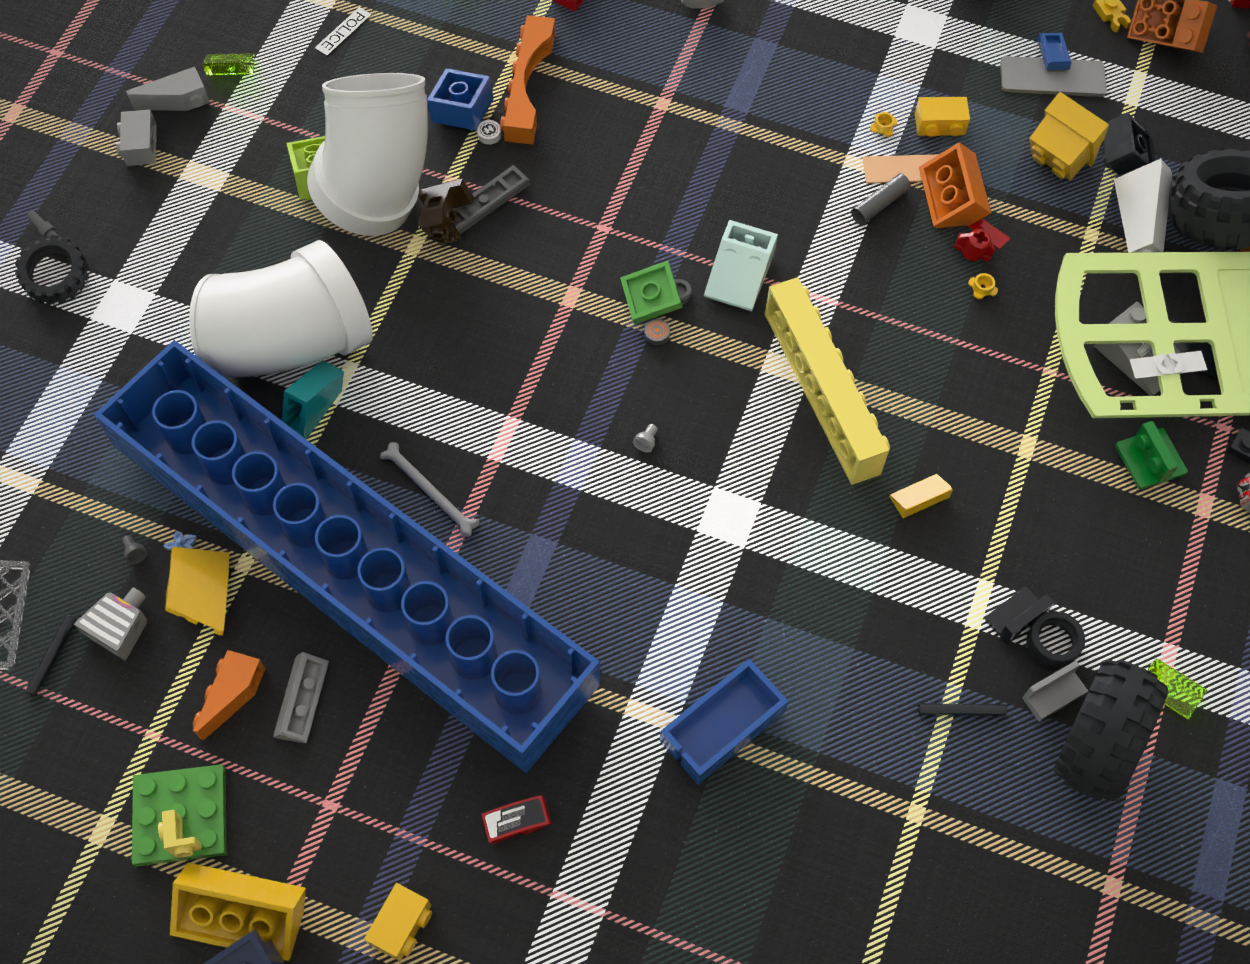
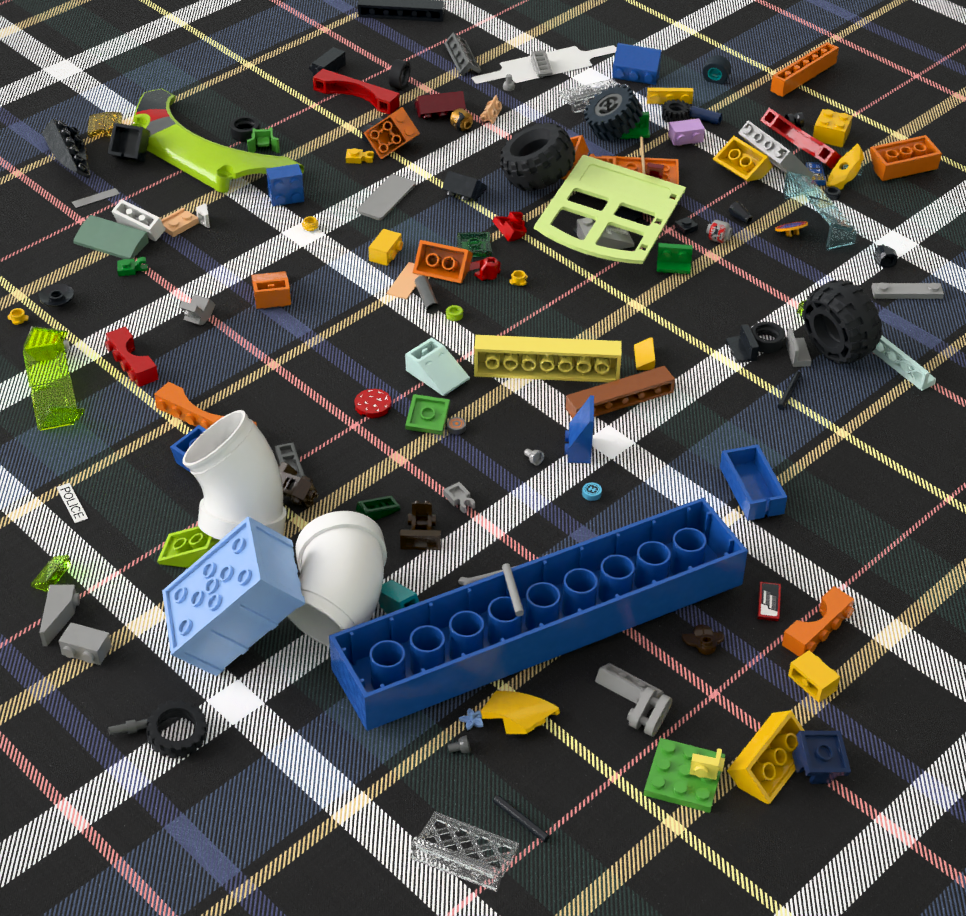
camera: 65 degrees left, 20 degrees down
light grey torso [74,587,147,660] -> none
orange slope [193,650,266,740] -> none
yellow plate [870,112,897,137] -> none
yellow piece [1029,92,1109,181] -> none
blue tile [1038,33,1072,70] -> none
white slope [1114,159,1172,253] -> none
white piece [1130,351,1207,379] -> none
none -> light blue container [162,516,305,676]
none -> orange slope [251,271,291,309]
none -> yellow plate [302,216,319,231]
none -> red tile [354,389,391,418]
none -> dark green slope [355,496,401,521]
none -> dark brown tile [400,501,441,550]
none -> light grey plate [443,482,475,513]
none -> lime tile [446,305,463,321]
none -> clear green tile [457,232,492,257]
none -> red slope [492,212,527,242]
none -> light grey bar [502,563,524,616]
none -> blue slope [564,395,594,464]
none -> dark orange brick [566,366,675,419]
none -> medium azure tile [582,482,602,501]
none -> light grey brick [627,687,672,737]
none -> dark brown plate [682,624,725,655]
none -> orange arch [782,586,854,657]
none -> light aqua fence [873,336,936,391]

